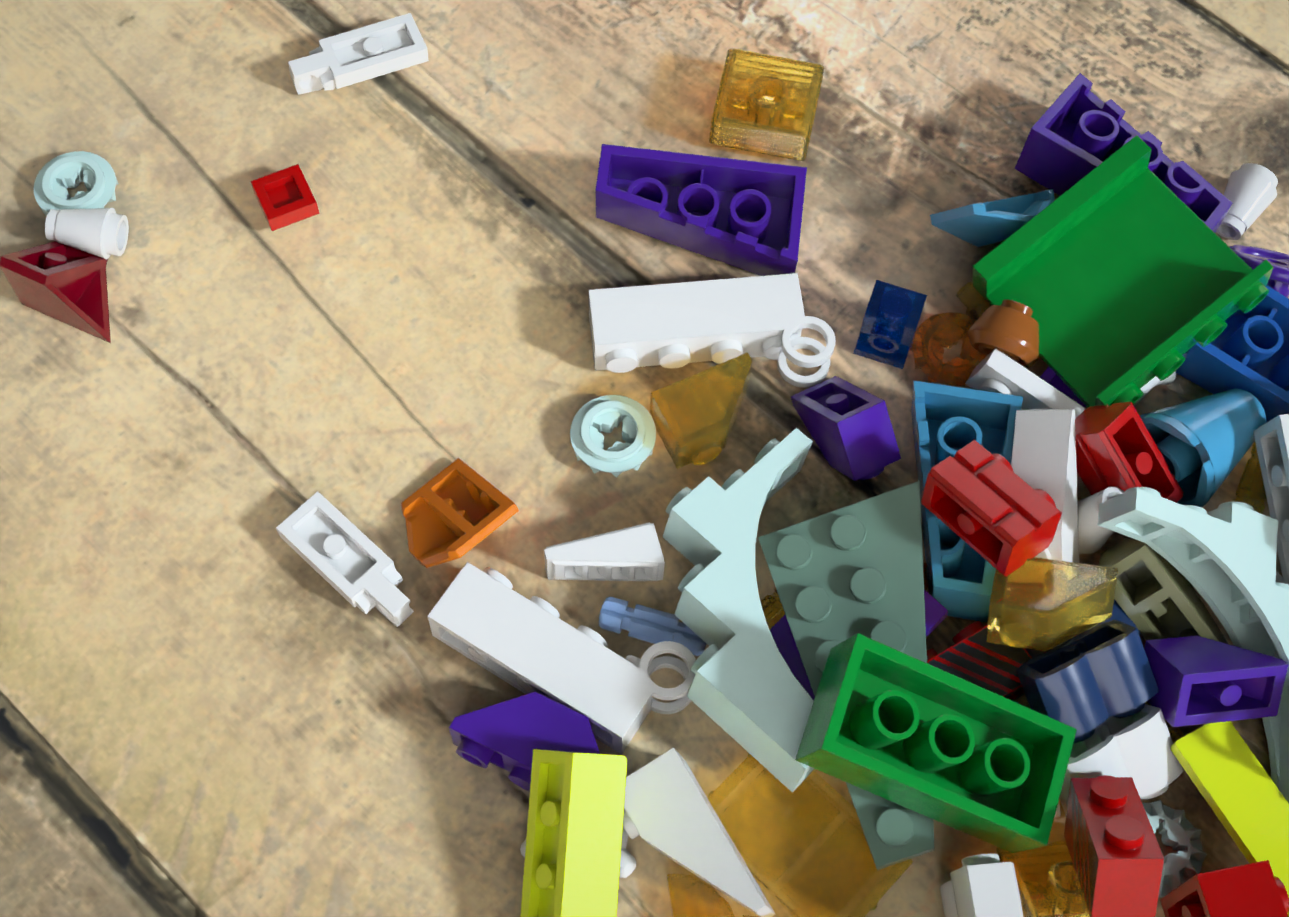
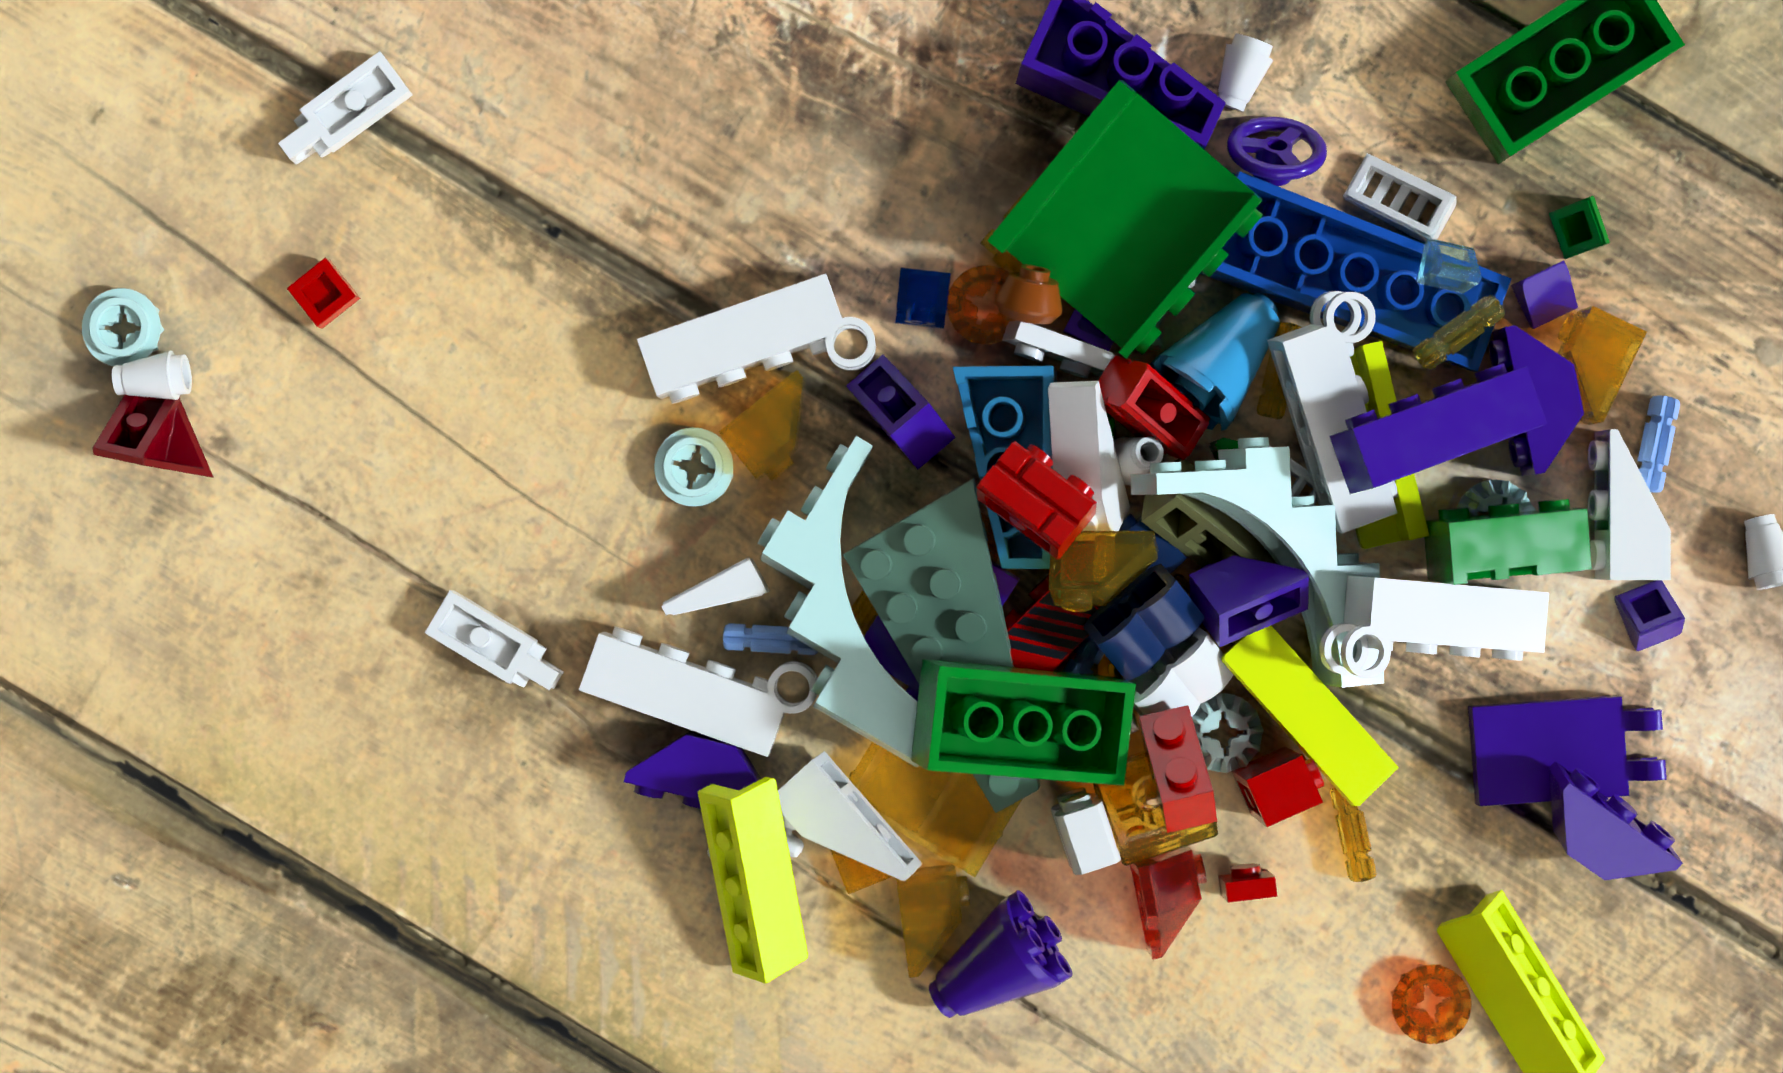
camera: 15 degrees left, 25 degrees up
orange slope [401,458,519,568] -> none
dark purple wedge [595,144,807,276] -> none
clear yellow brick [709,48,824,161] -> none
dark azure slope [930,189,1055,247] -> none

